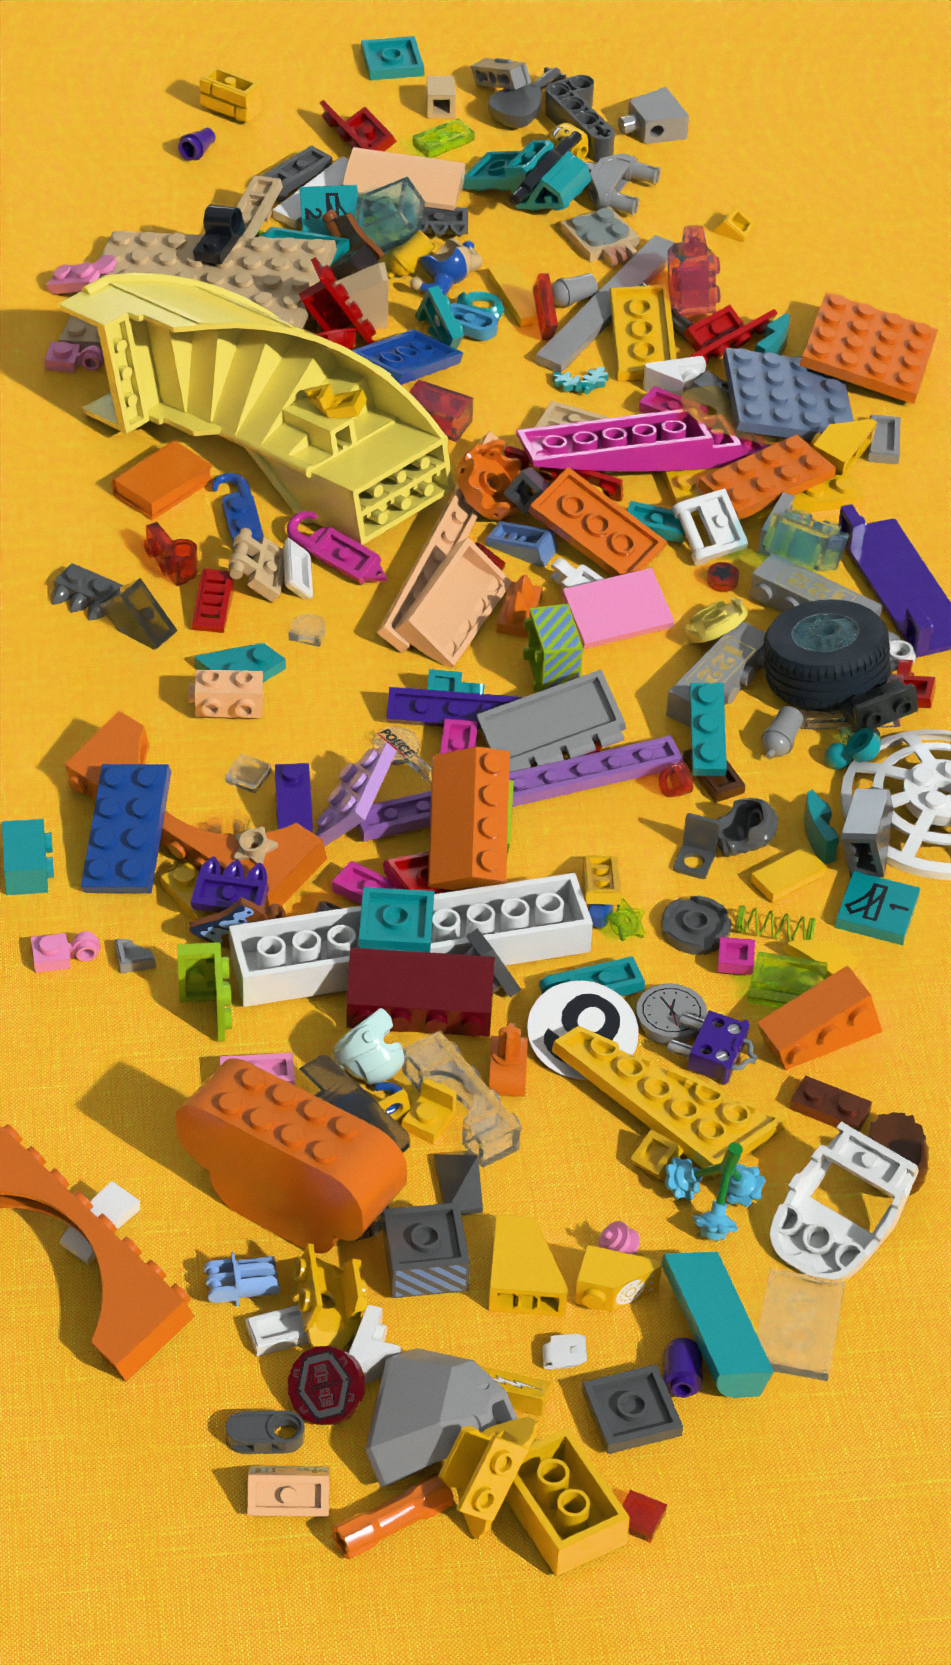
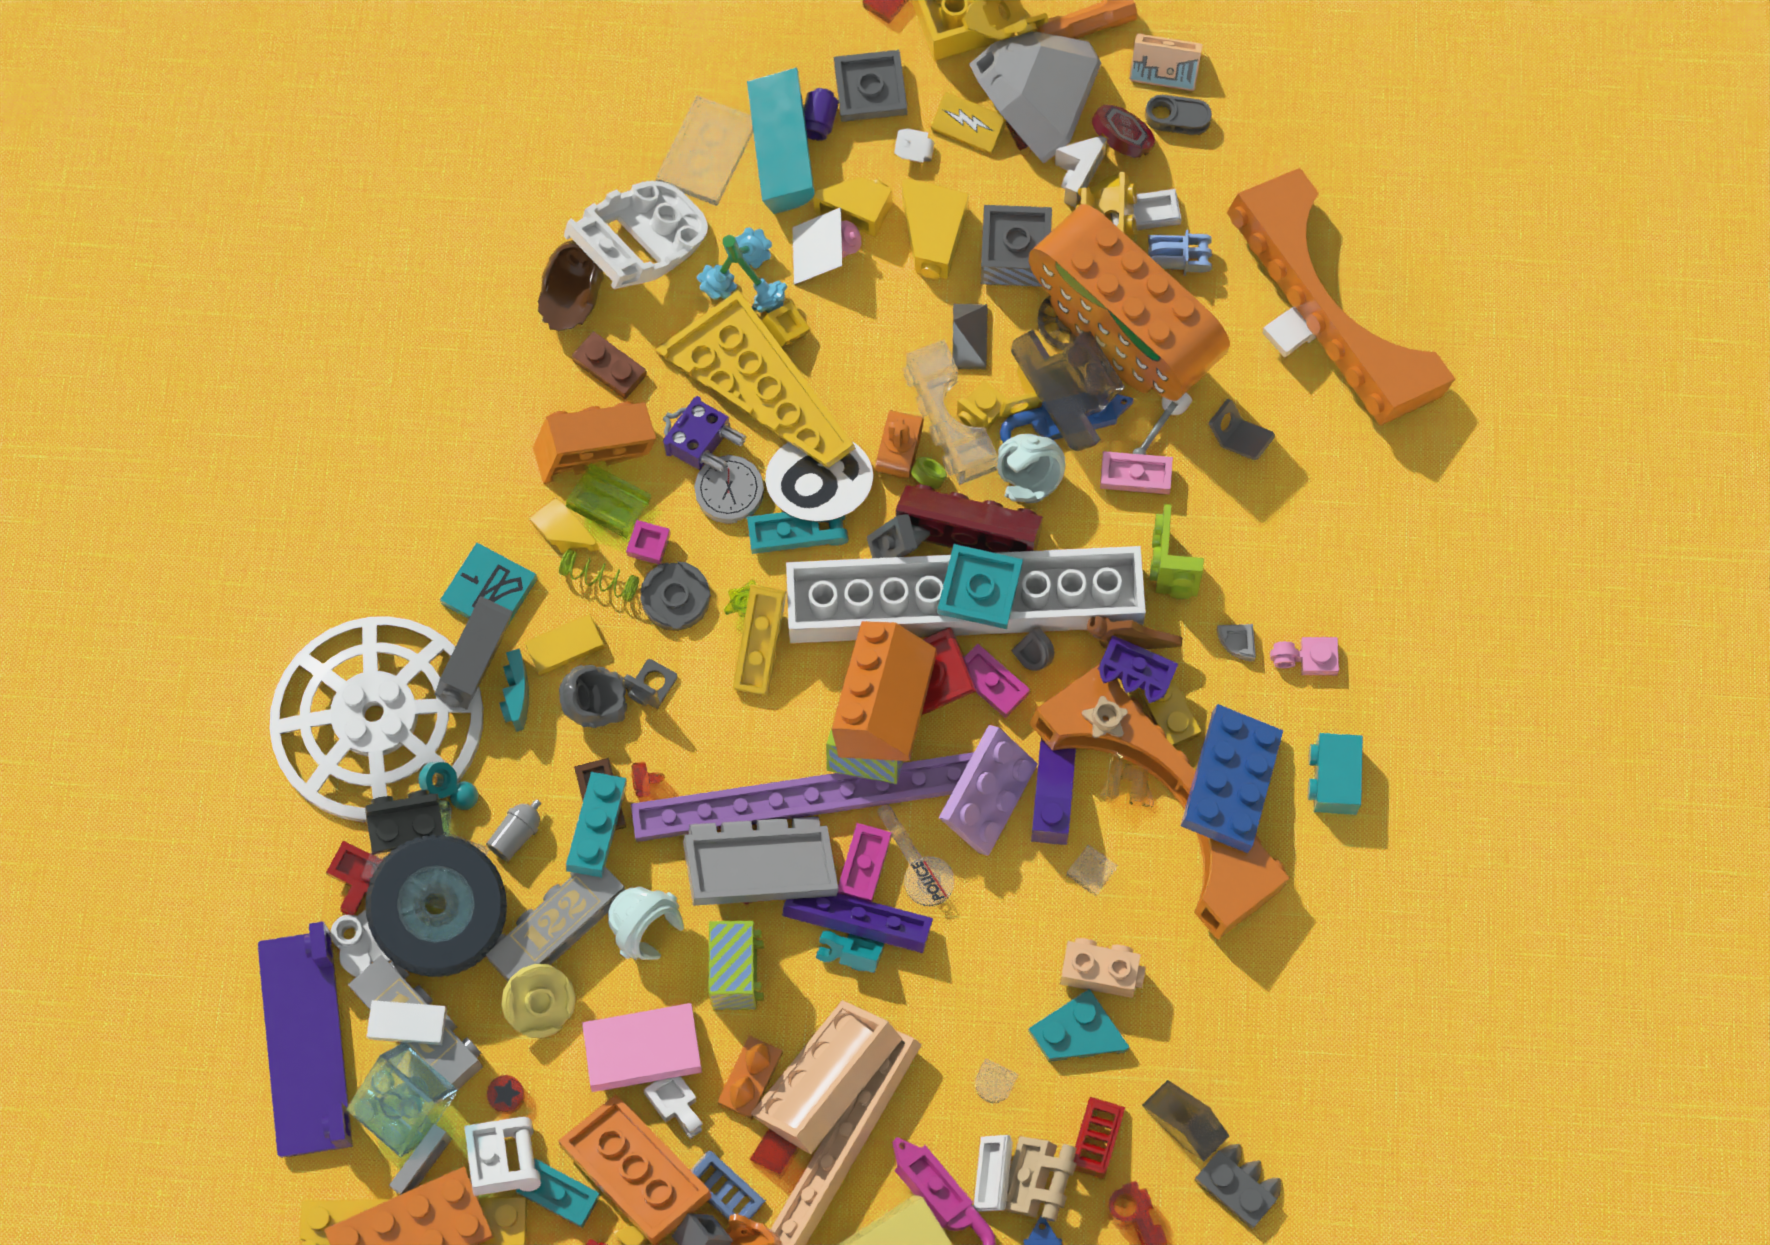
camera: 165 degrees left, 25 degrees up
none -> white tile [367,1000,447,1045]
none -> light aqua helmet [608,887,684,960]
none -> white sticker [793,208,842,285]
none -> lime tile [911,457,947,489]
none -> dark grey bracket [1209,399,1275,460]

